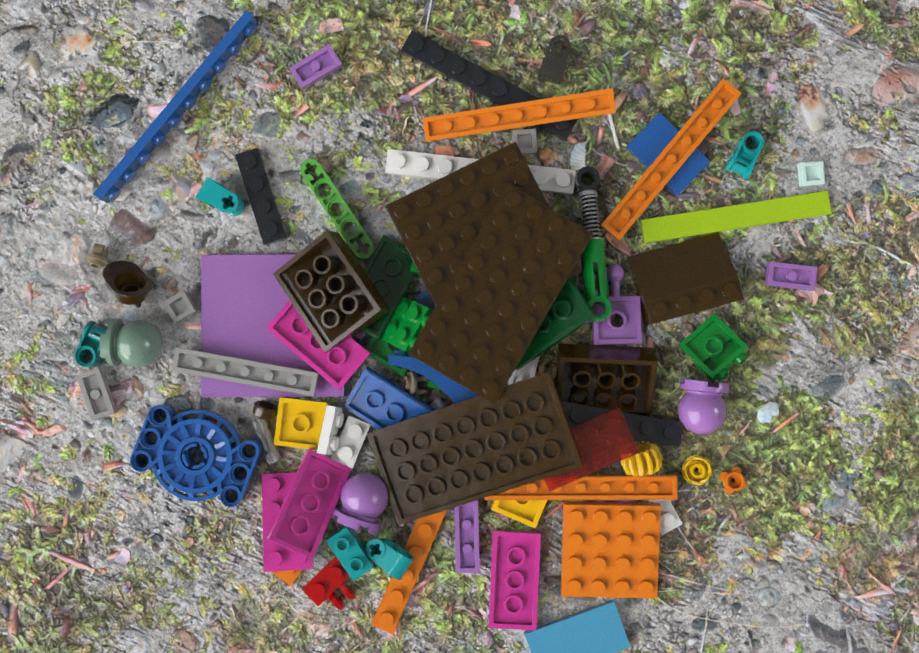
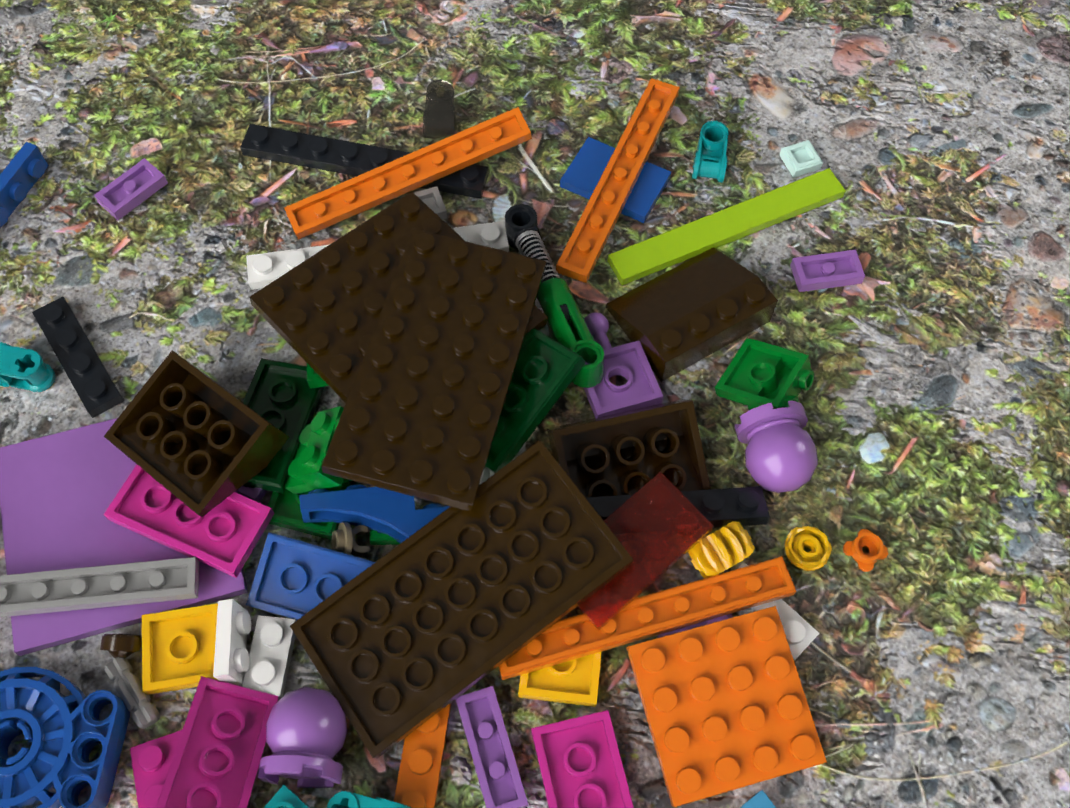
camera: 15 degrees left, 25 degrees down
bright green beam [300,159,375,260] -> none

